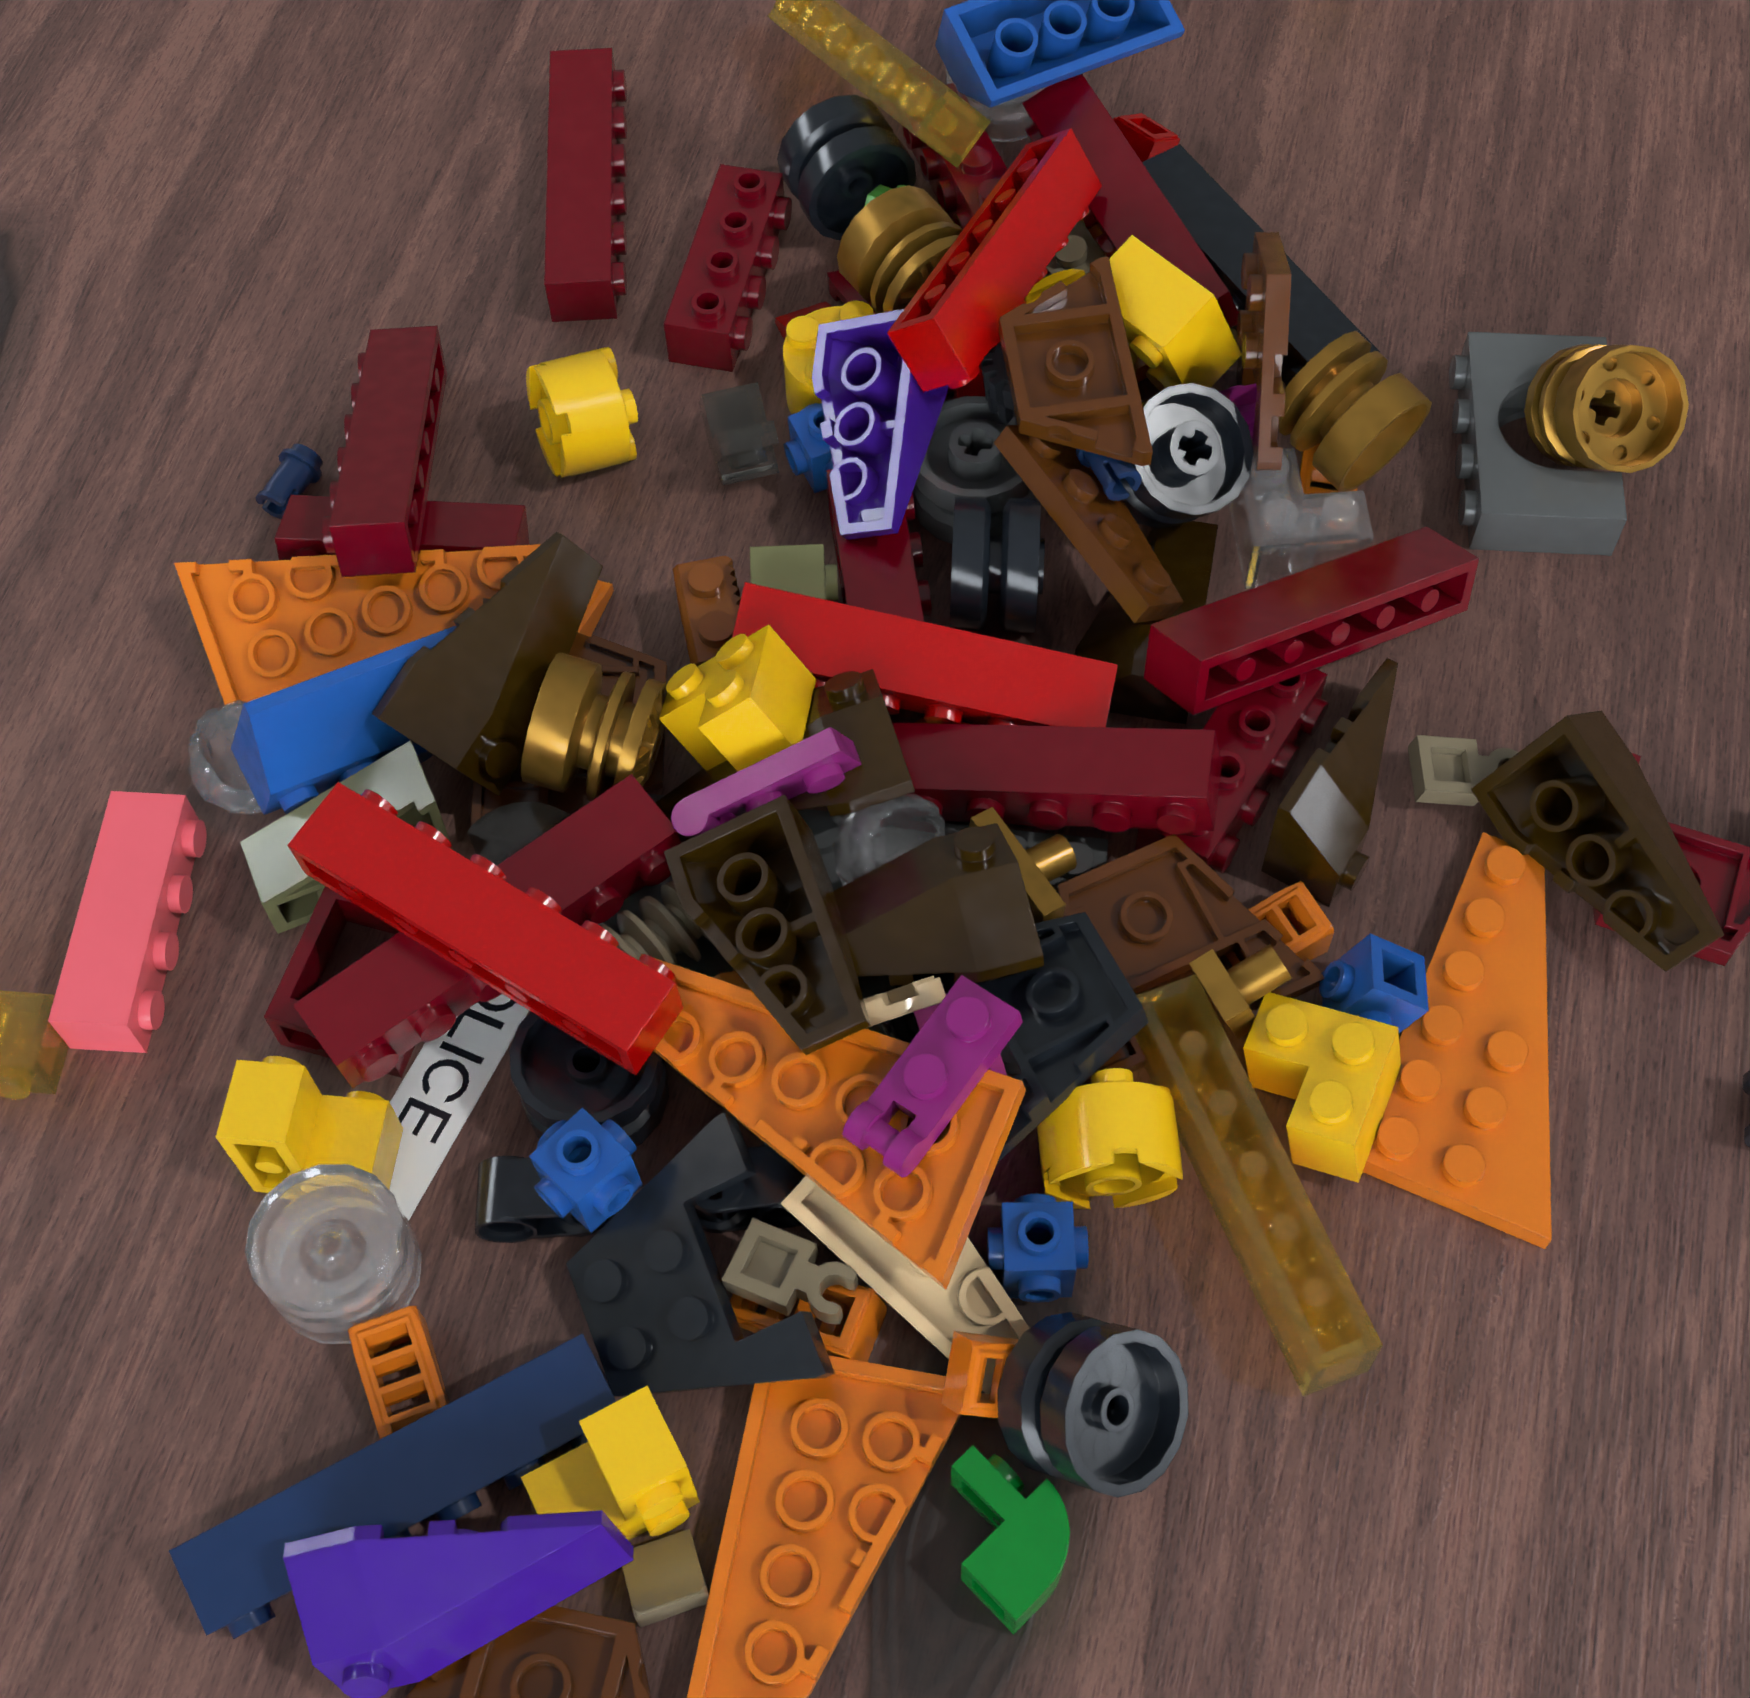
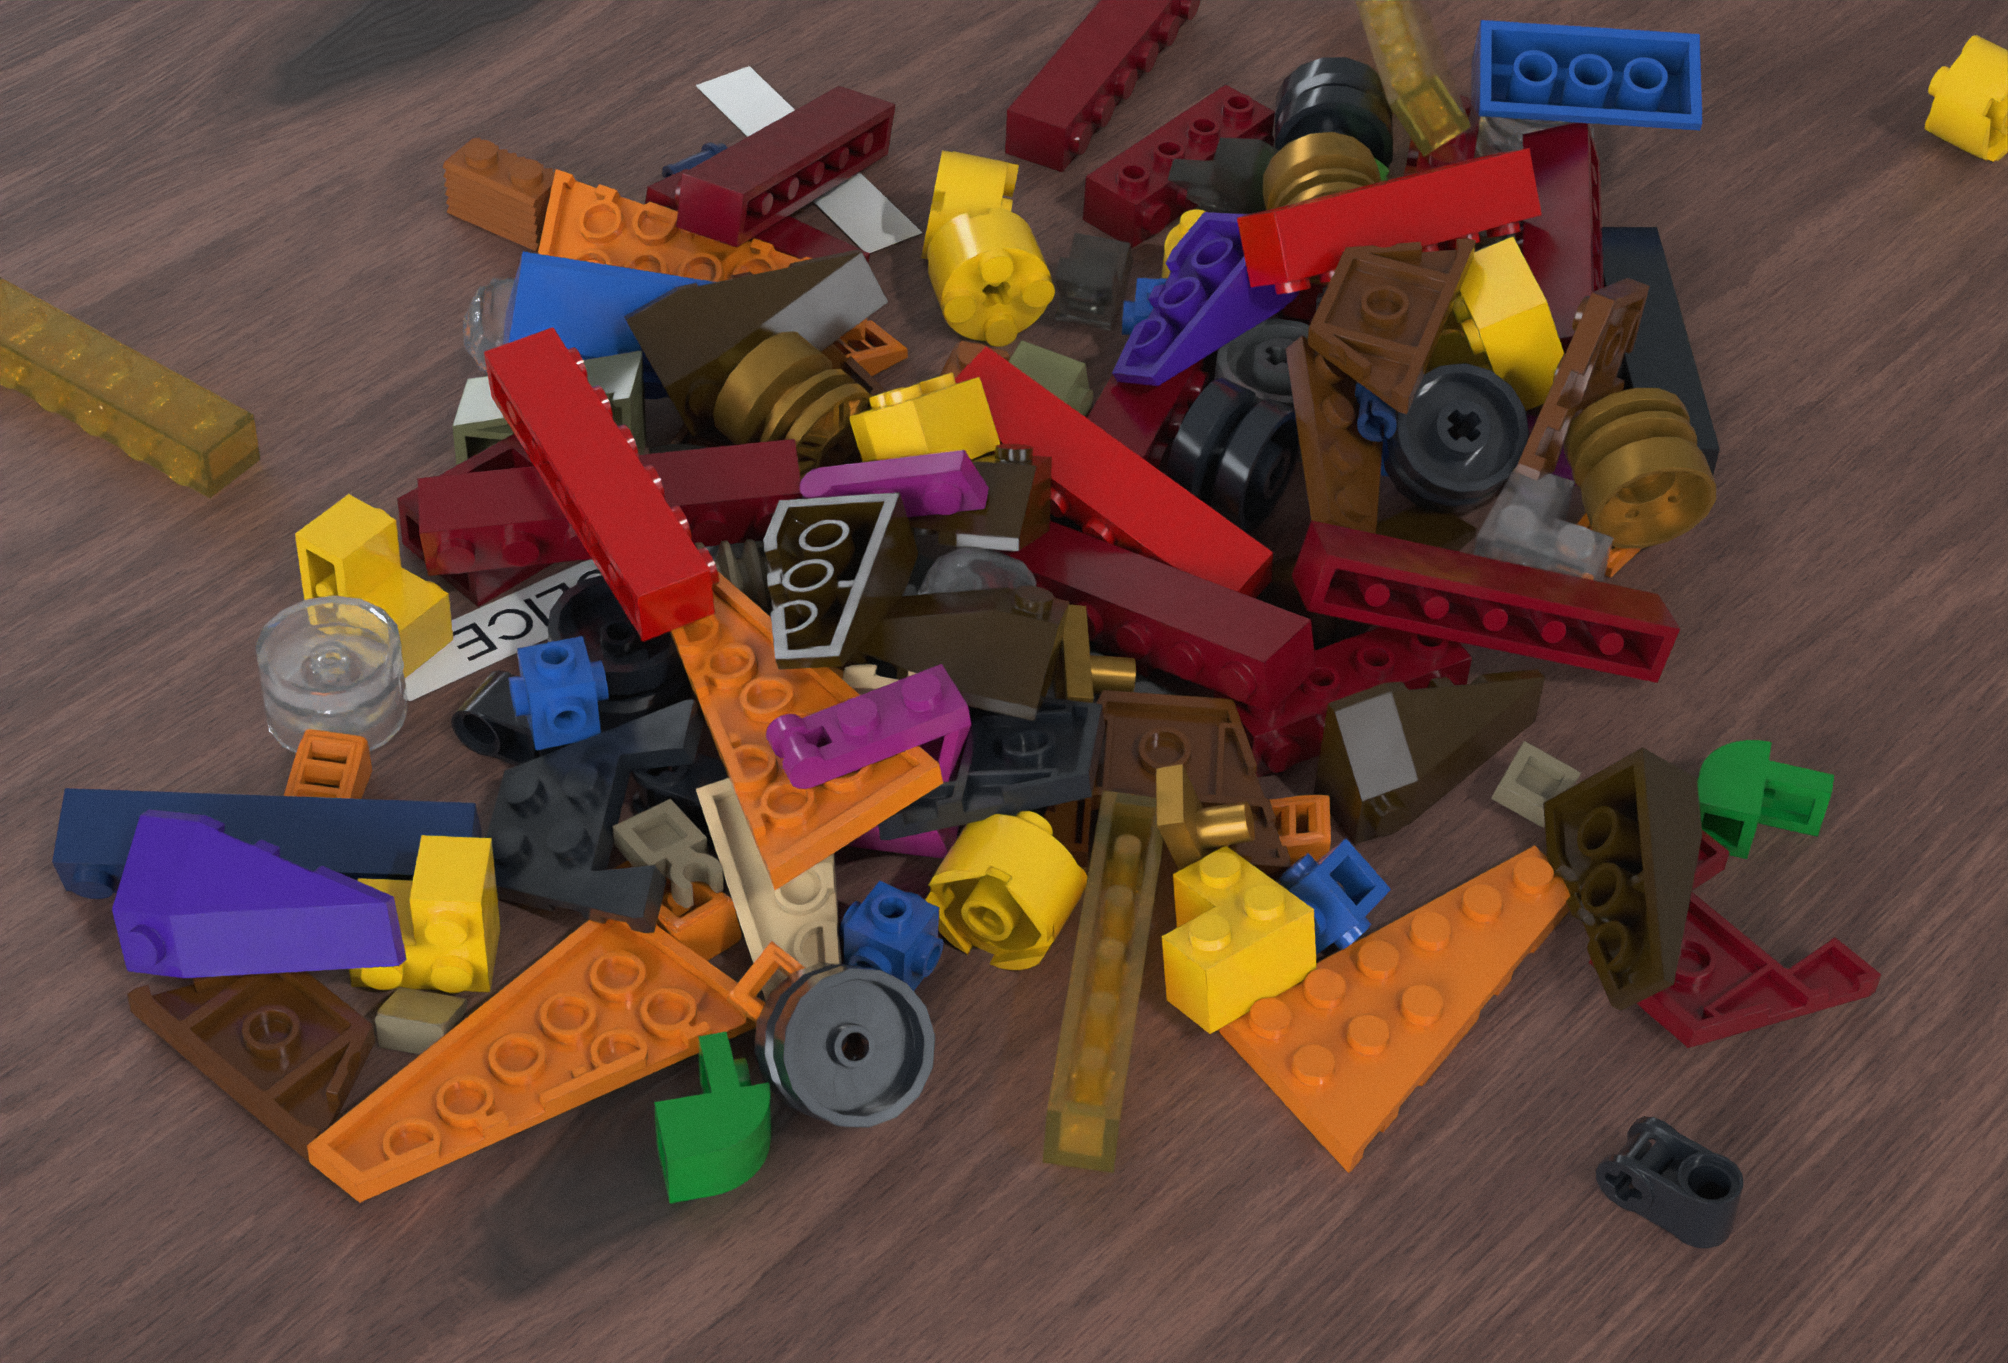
camera: 25 degrees right, 15 degrees down
coral brick [48,791,207,1053] -> none
red slope [1113,113,1180,162] -> none
dark grey arch [1449,332,1627,556] -> none
pearl gold wheel [1524,344,1689,473] -> none
none -> dark orange brick [442,137,555,252]
none -> white sticker [696,66,922,253]
none -> yellow brick [927,208,1055,347]
none -> clear smoke brick [1168,137,1279,214]
none -> green brick [1697,740,1834,859]

